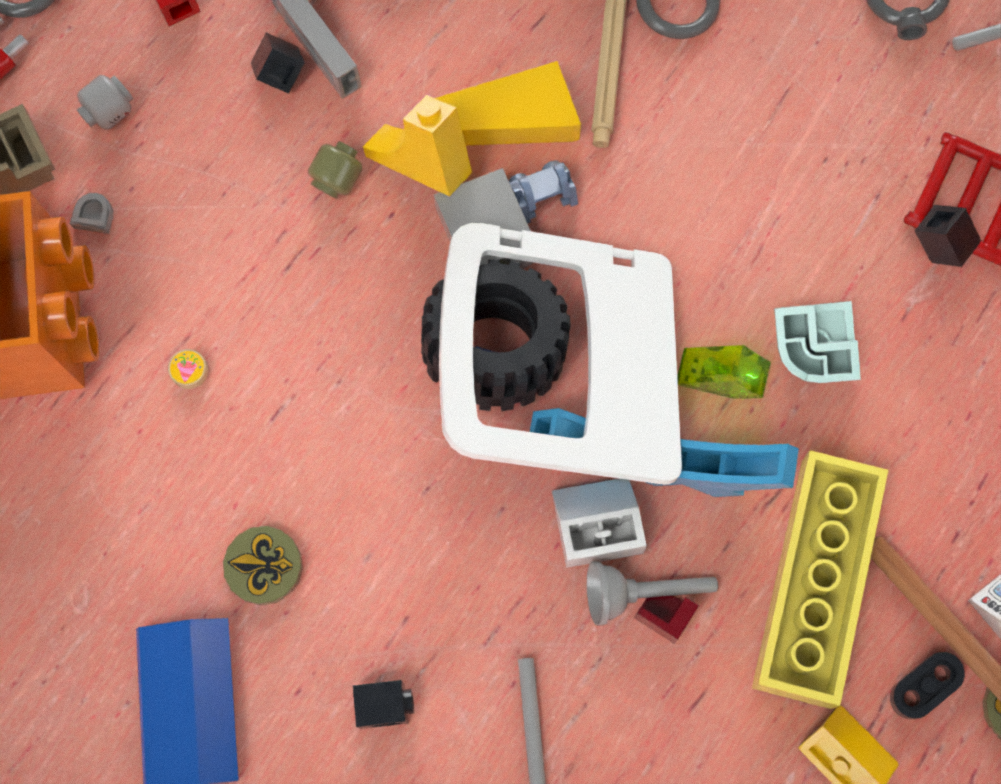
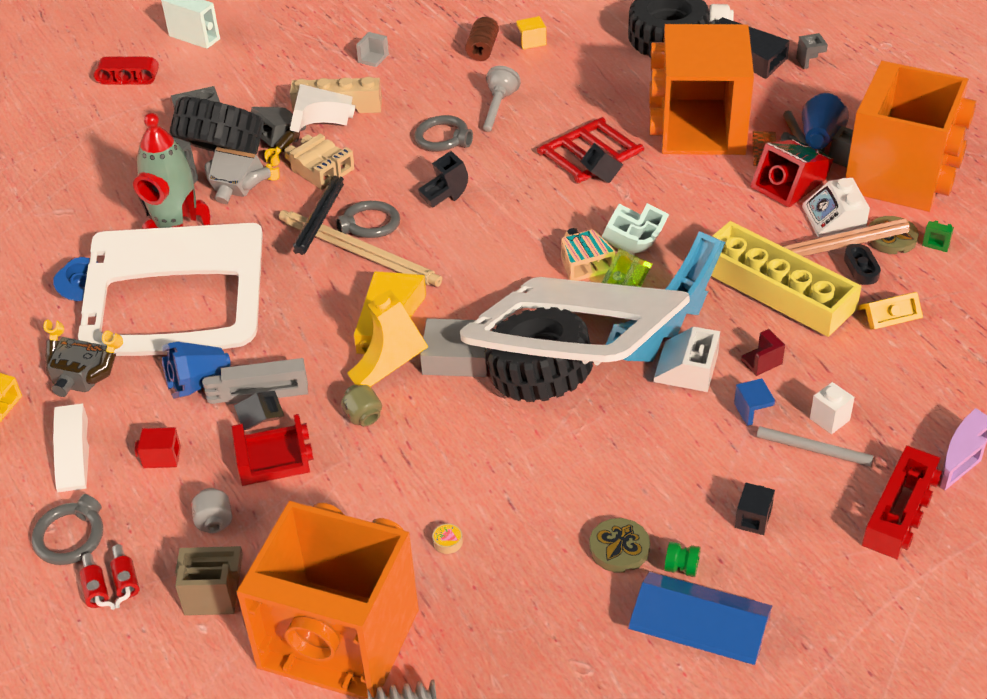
camera: 65 degrees left, 30 degrees down
sand blue piece [509,160,578,224] -> none
light grey piece [587,561,718,626] -> none
none -> red panel [231,414,314,486]
none -> black brick [418,151,468,208]
none -> light nougat torso [561,228,615,281]
none -> green wheel [664,541,701,577]
none -> blue panel [734,378,775,426]
none -> white brick [810,382,855,434]

